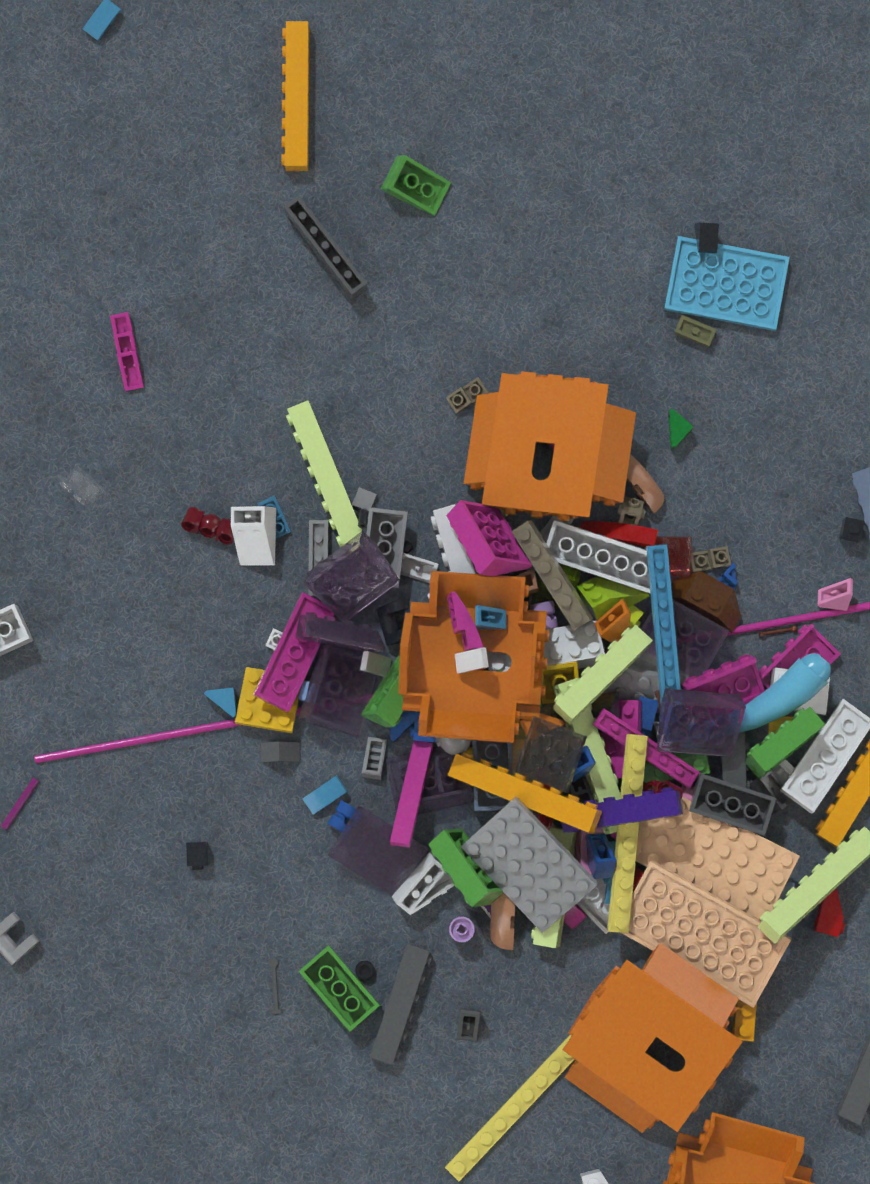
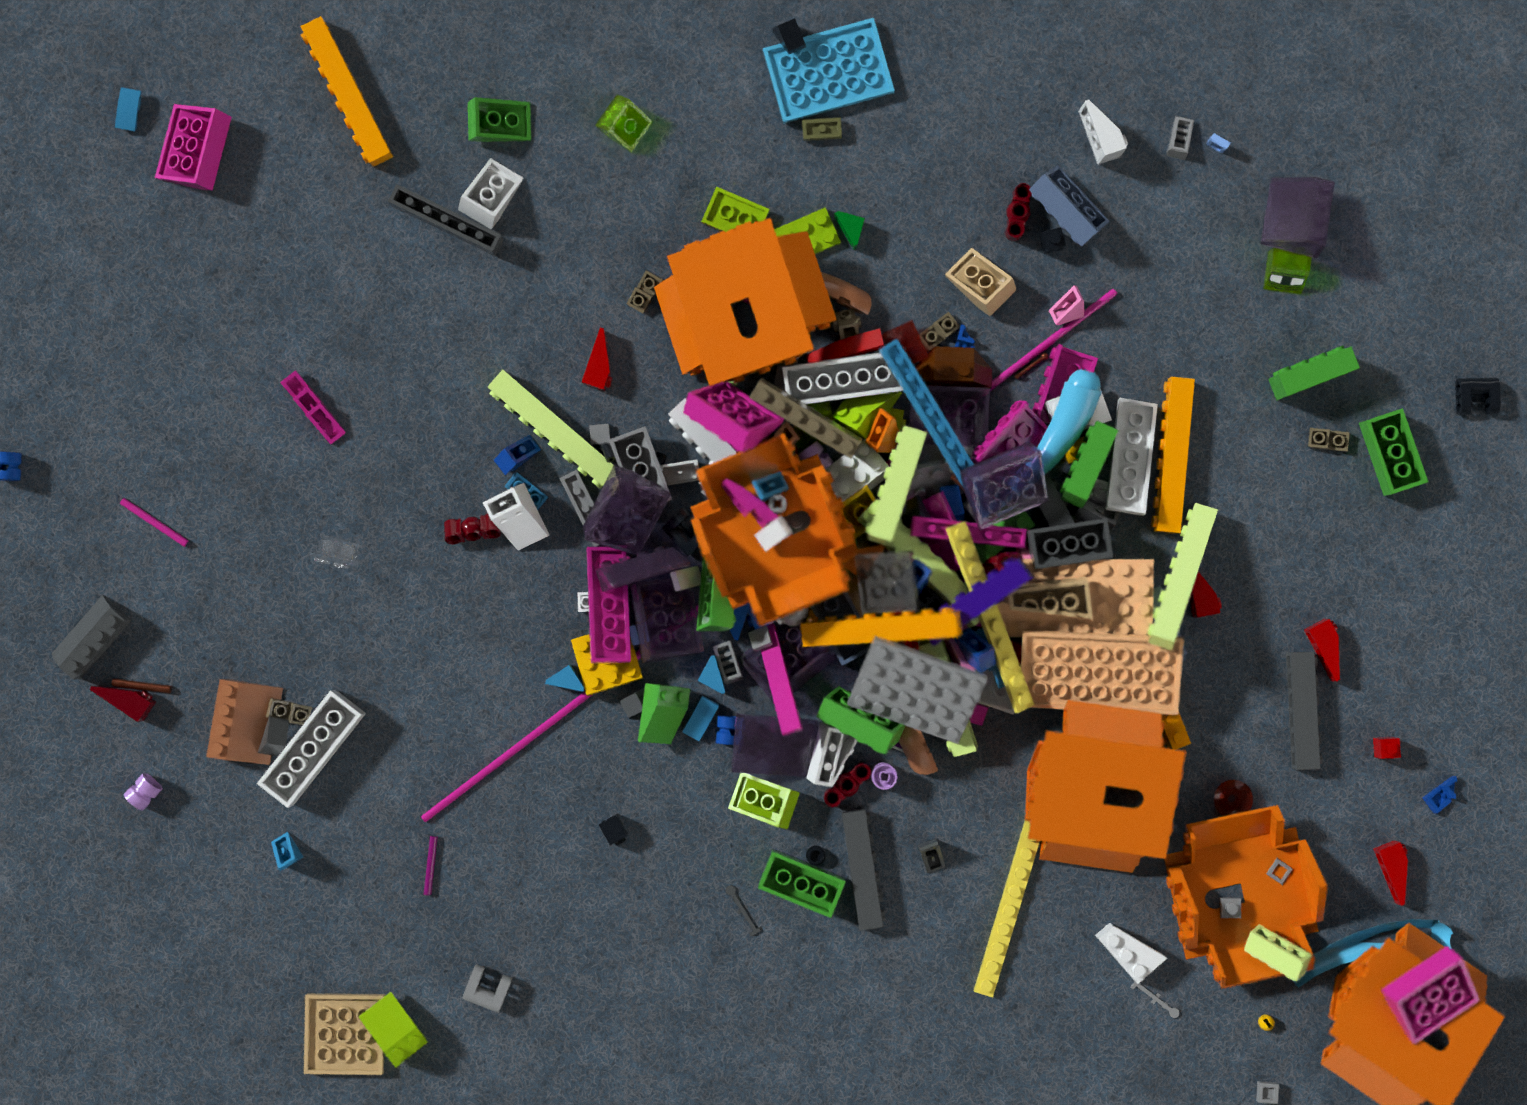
camera: 35 degrees left, 5 degrees up
none -> dark pink slope [155,104,232,191]
none -> white slope [458,158,524,229]
none -> blue slope [494,435,541,475]
none -> red slope [582,327,613,392]
none -> clear neon green slope [595,94,653,153]
none -> bright green slope [638,683,690,744]
none -> dark azure slope [698,655,726,694]
none -> lime plate [701,186,770,232]
none -> lime slope [728,772,800,829]
none -> light grey tile [748,626,773,652]
none -> light grey bush [769,495,787,514]
none -> lime plate [774,207,841,254]
none -> dark red piece [824,762,871,807]
none -> tan slope [945,248,1017,316]
none -> dark red piece [1005,183,1032,241]
none -> tan wedge [1008,576,1093,619]
none -> clear red dish [1214,780,1253,816]

